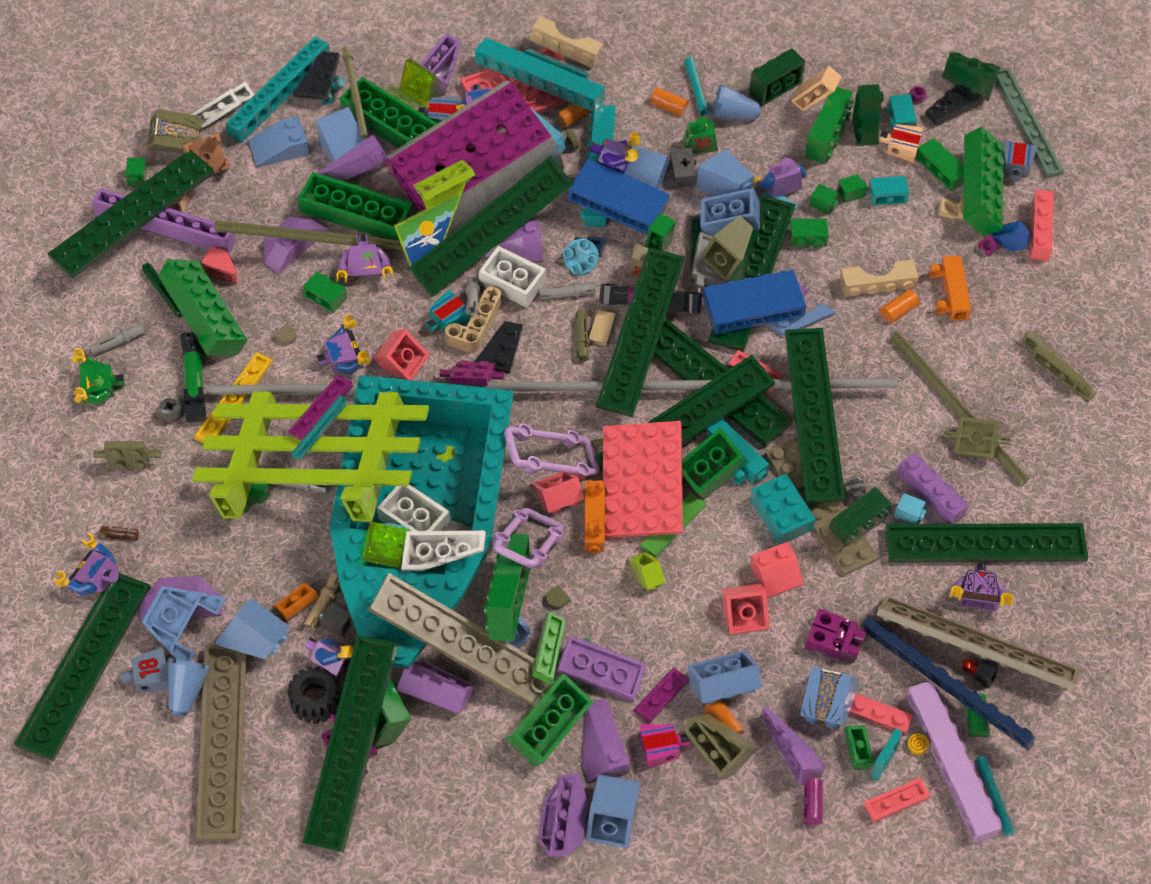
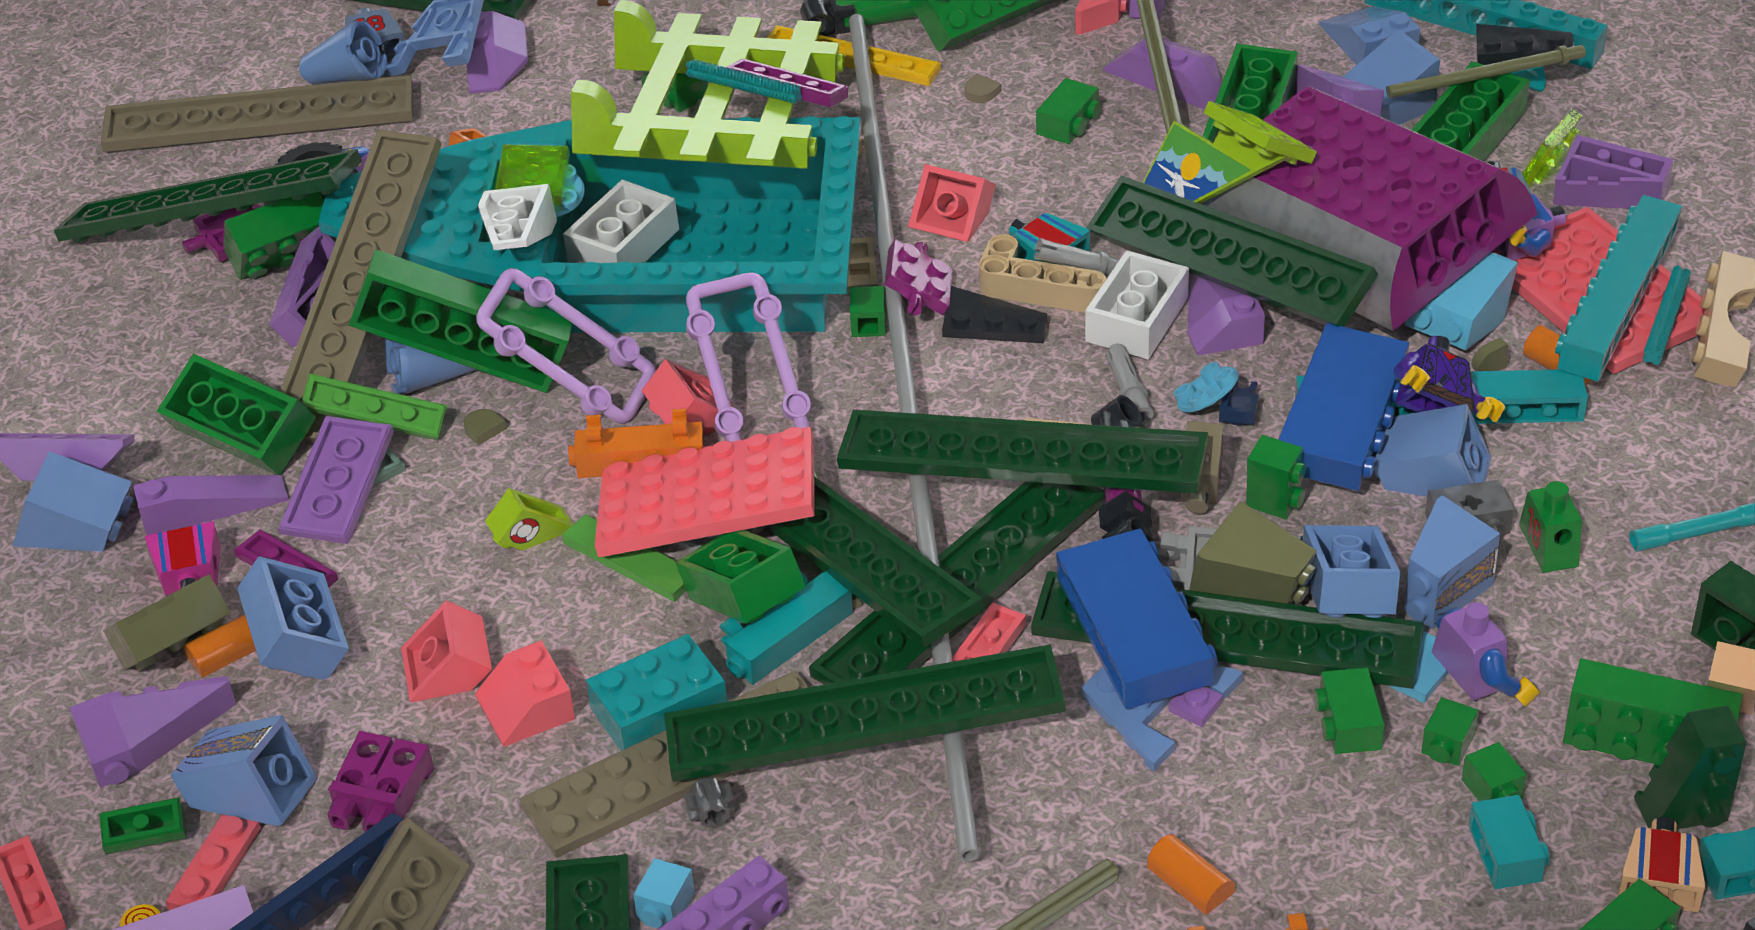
camera: 90 degrees right, 15 degrees down
medium blue slope [215,597,290,659] -> none
torso [316,314,371,375] -> none
medium lavender torso [336,234,394,283] -> none
olive pin [575,310,590,362] -> none
orange brick [650,87,689,117] -> none
medium blue cone [711,84,761,120] -> none
magenta brick [804,777,823,825] -> none
dark green wedge [829,486,892,545] -> none
tan arch [839,259,919,297] -> none
teal tile [871,728,903,781] -> none

